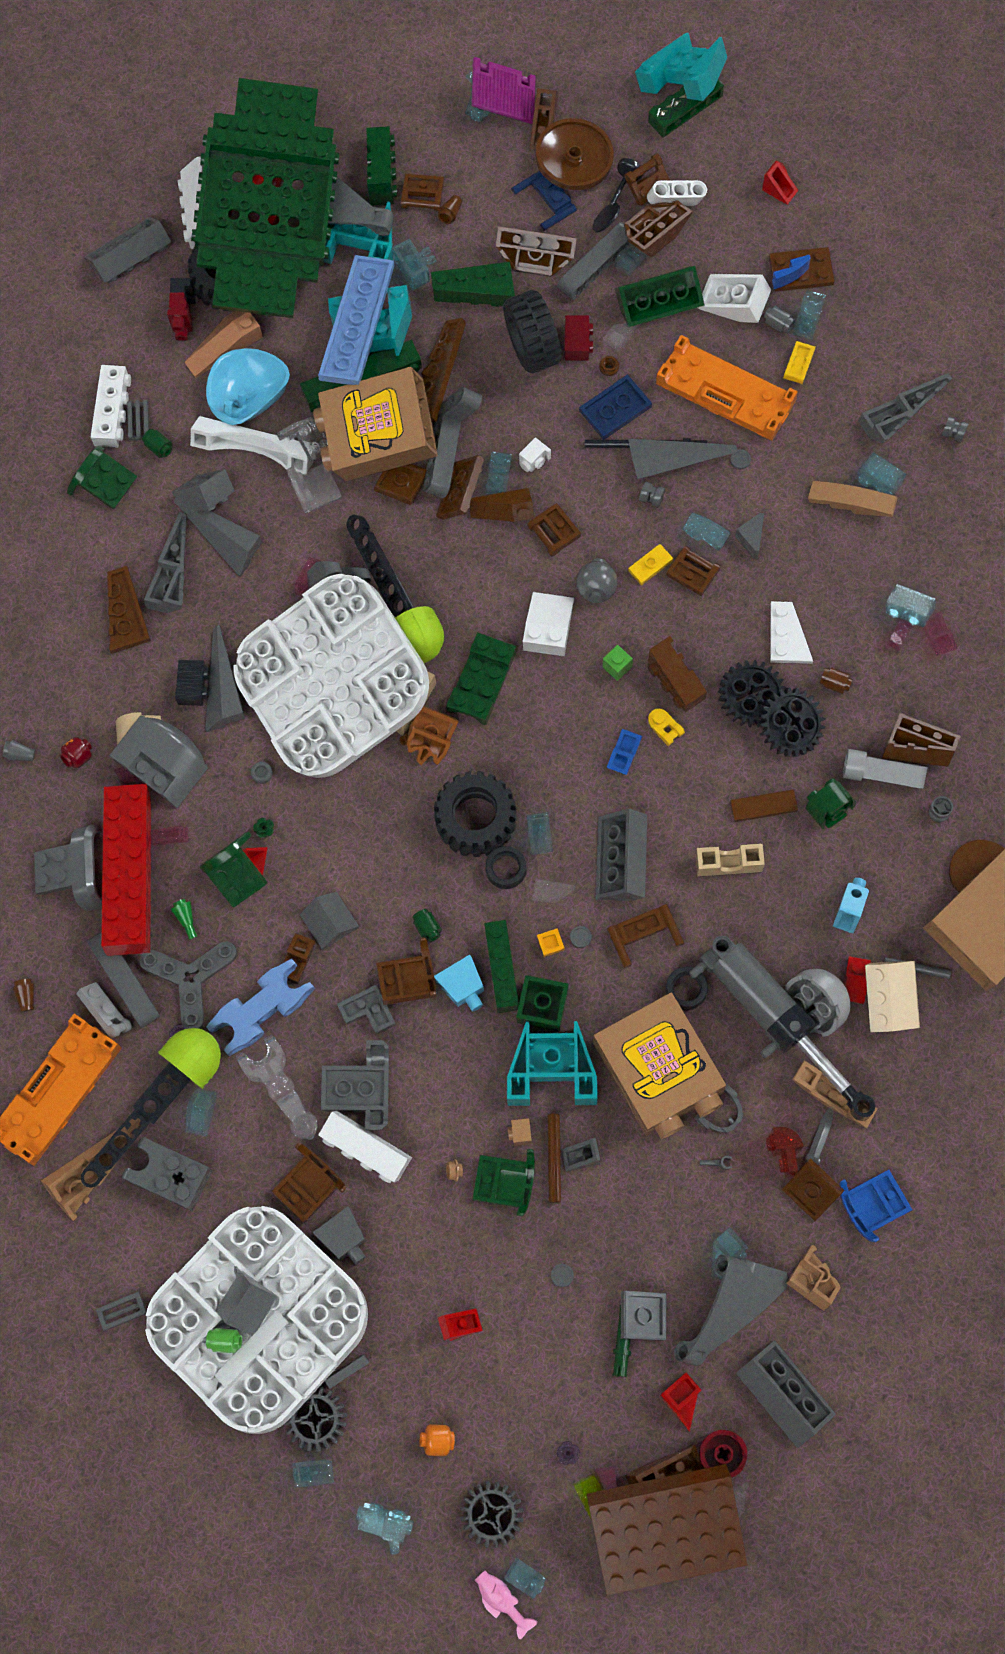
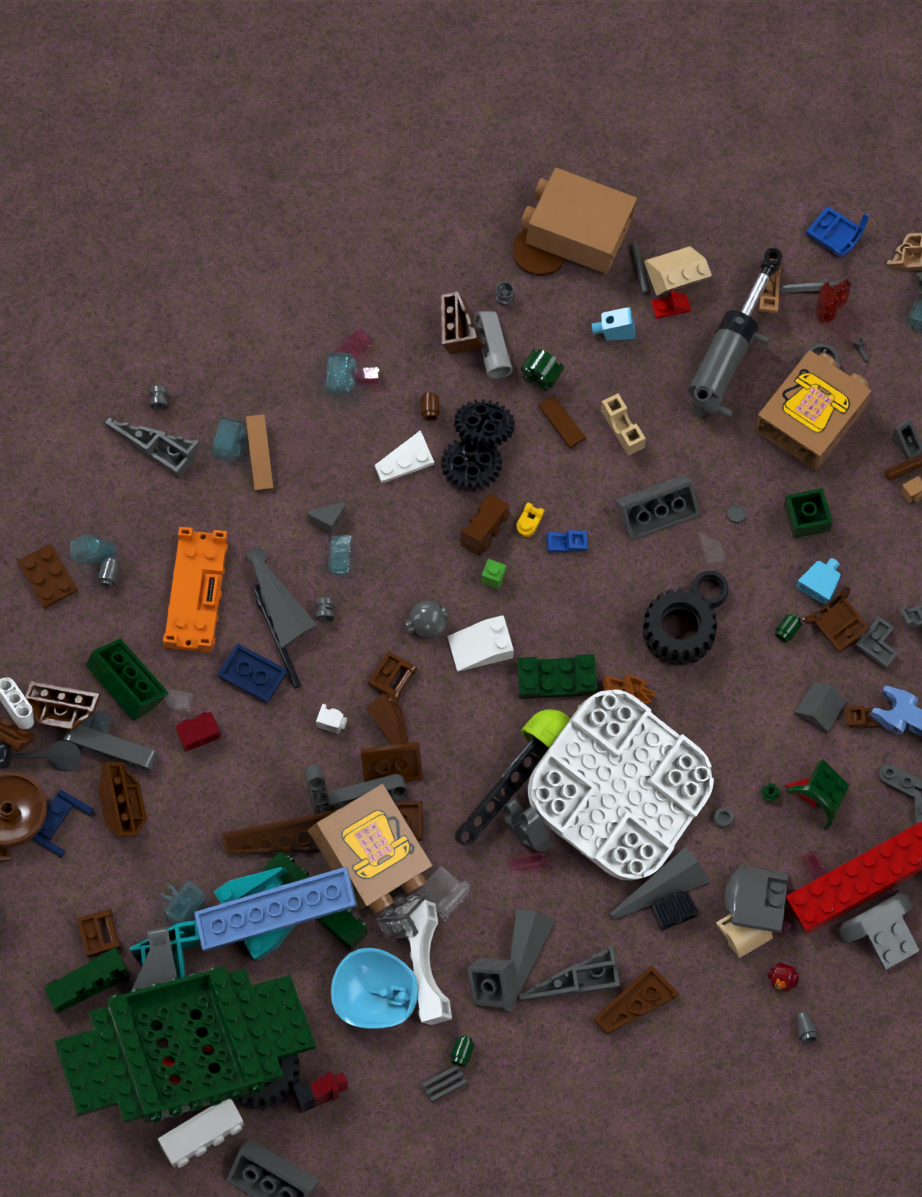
camera: 120 degrees left, 5 degrees down
dark green piece [67,445,137,509] -> none
white brick [91,365,131,448] -> none
green cone [170,899,197,940] -> none
nougat wedge [185,311,263,378] -> none
dark green wedge [431,262,515,307] -> none
reddish brown cone [438,195,462,224] -> none
dark green brick [484,920,519,1013] -> none
clear light blue slope [486,452,512,494] -> none
black tyre [503,290,562,373] -> none
teal wedge [507,1021,597,1106] -> none
clear light blue slope [526,812,553,855] -> none
light orange plate [537,928,565,957] -> none
reddish brown plate [599,356,619,376] -> none
reddish brown plate [607,904,685,968] -> none
yellow plate [628,544,673,586] -> none
black tyre [665,966,708,1011] -> none
reddish brown plate [666,546,721,596] -> none
white slope [698,274,771,323] -> none
blue slope [772,255,811,289] -> none
reddish brown plate [782,1158,845,1221] -> none
yellow plate [783,341,816,384] -> none
light grey cylinder [785,969,850,1037] -> none

